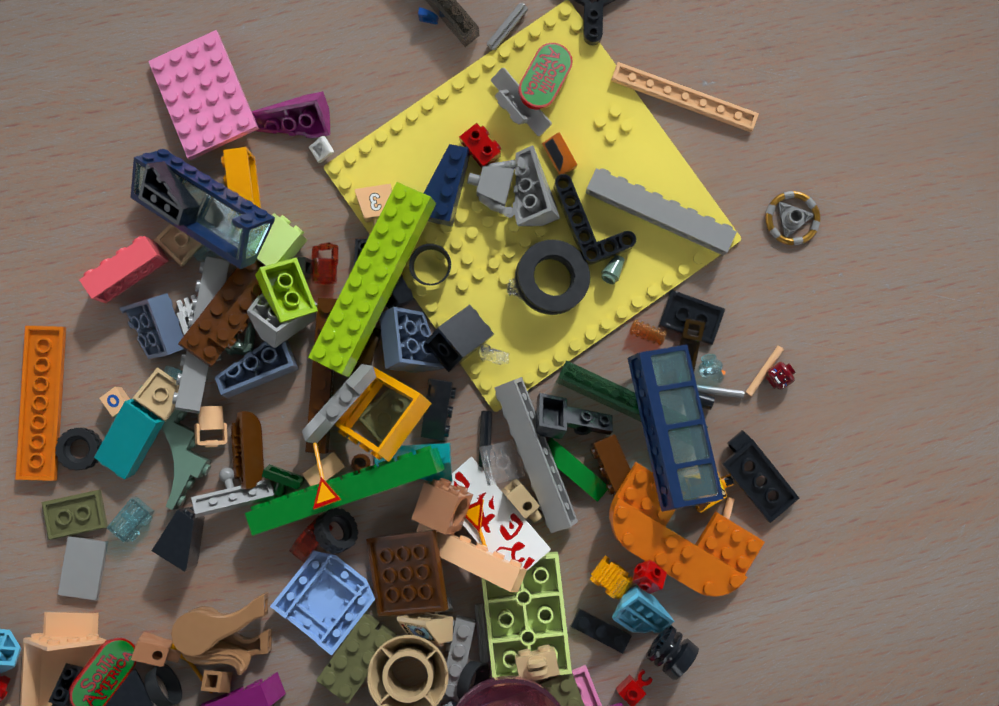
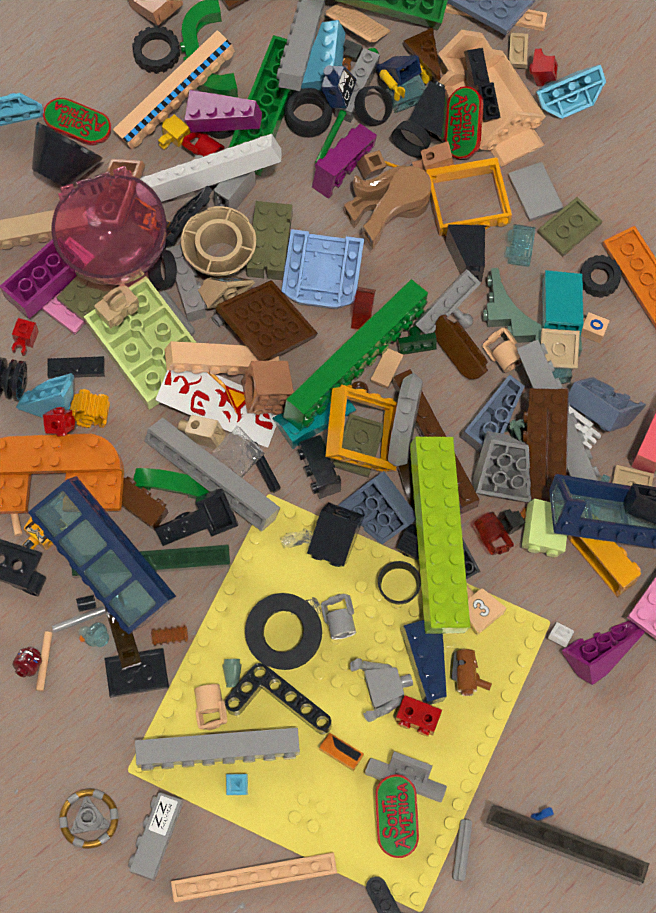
camera: 150 degrees right, 15 degrees down
lime slope [255,257,318,323] -> none
light orange piece [313,442,341,510] -> none
black tyre [314,508,359,554] -> none
light grey wedge [513,145,560,226] -> none
none -> light grey brick [128,792,183,881]
none -> light nougat piece [194,684,227,730]
none -> medium azure tile [226,774,248,795]
none -> light grey piece [321,594,356,640]
none -> light orange window [426,157,512,236]
none -> dark orange piece [452,649,492,696]

